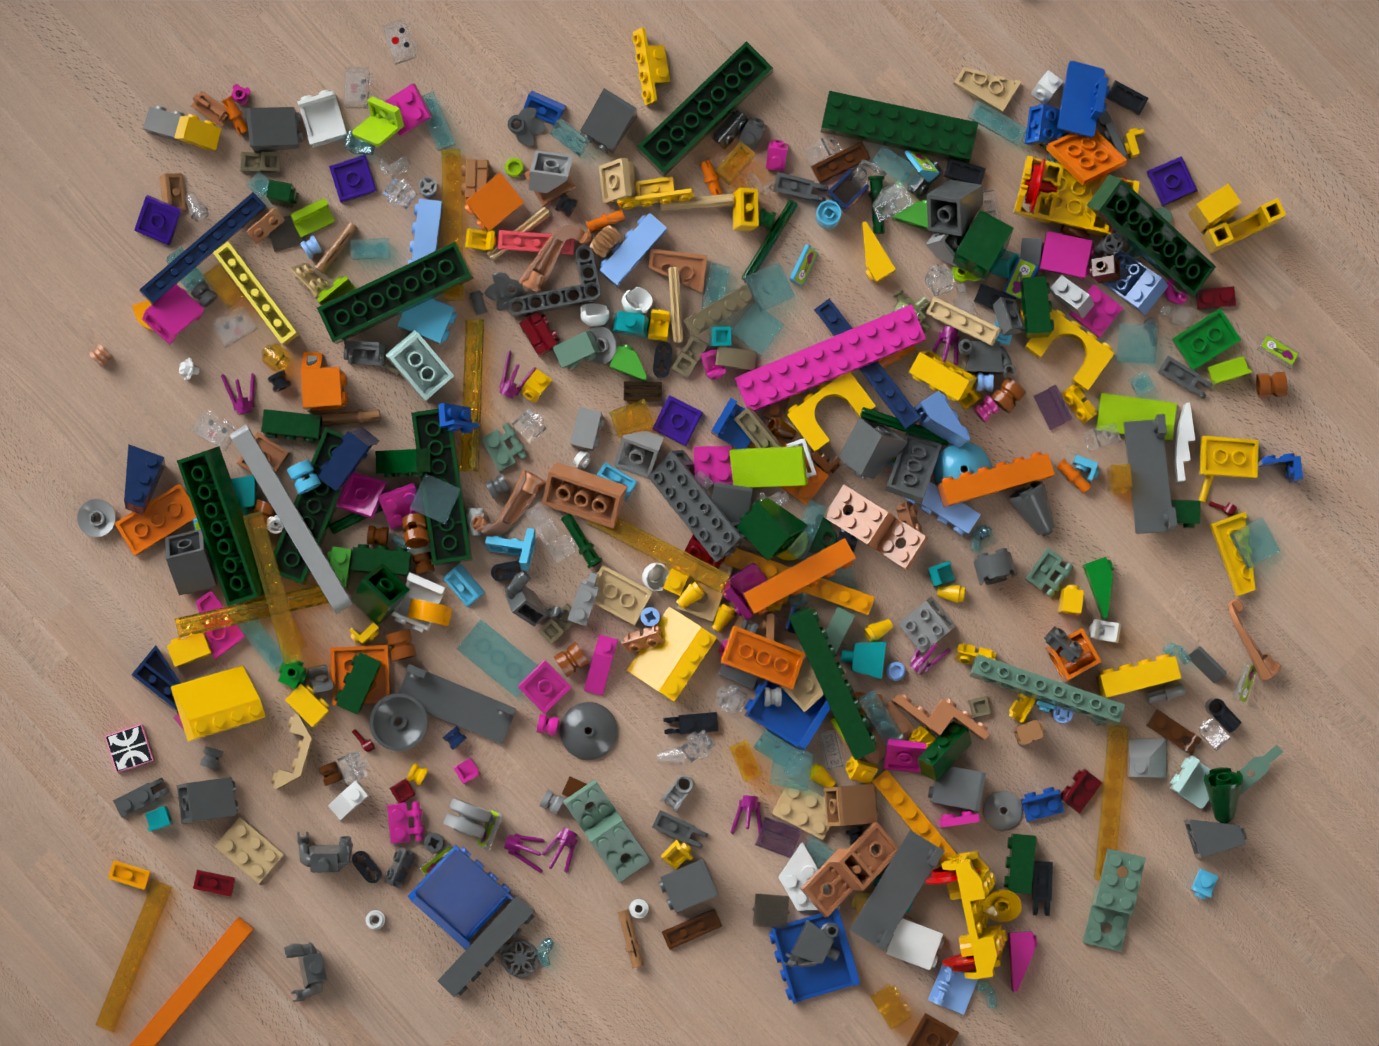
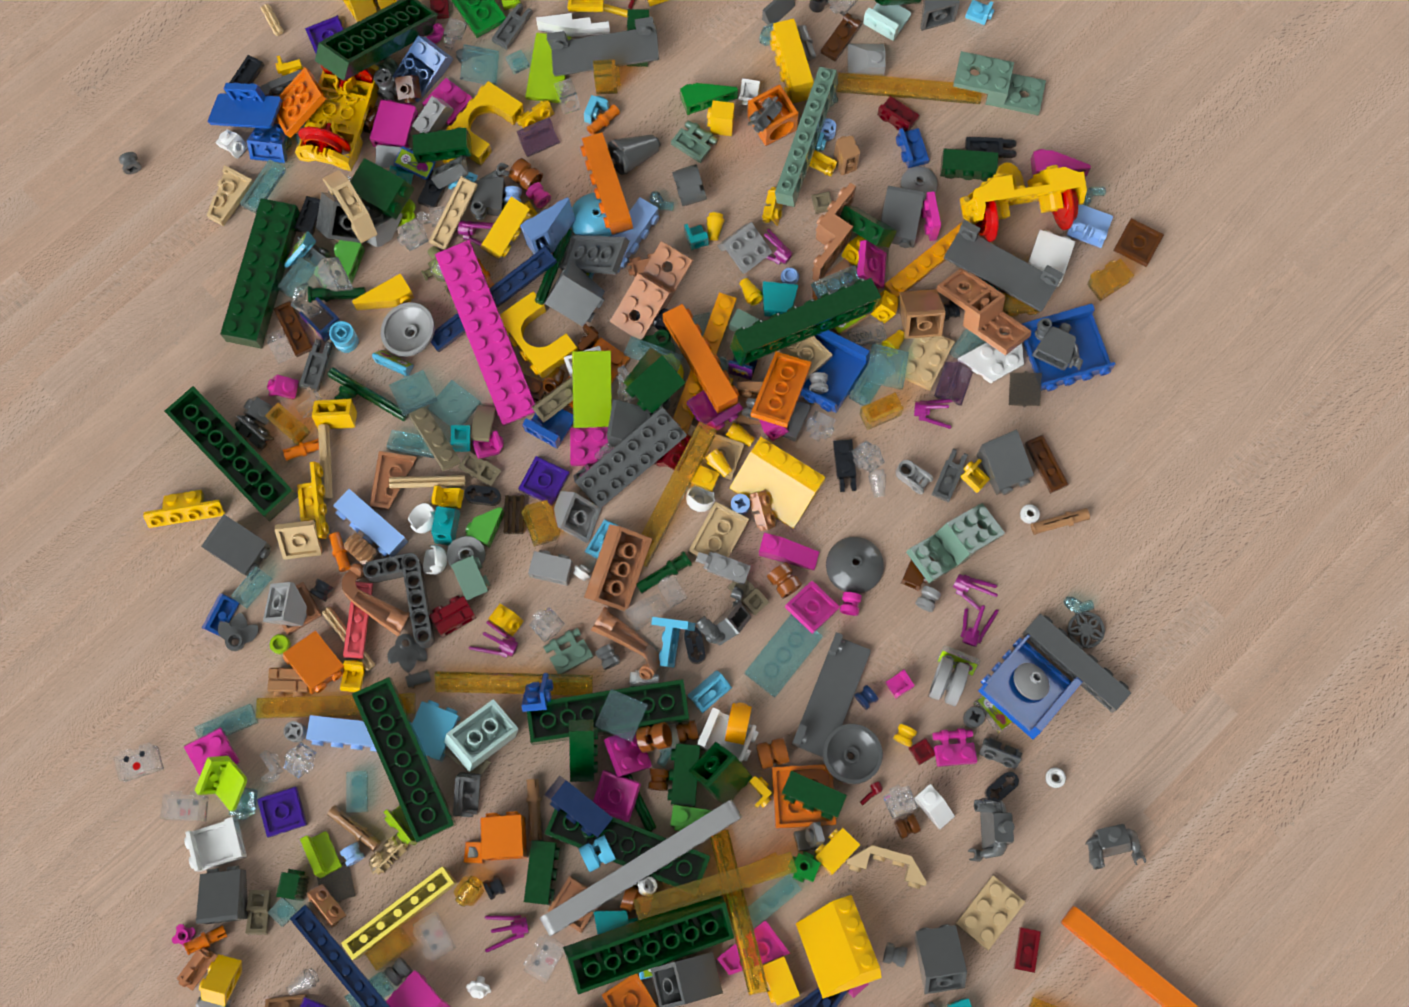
camera: 90 degrees left, 10 degrees down
none -> tan axle [261,4,284,36]
none -> tan slope [323,170,378,243]
none -> light grey dish [381,302,435,357]
none -> light grey dish [1013,663,1049,700]

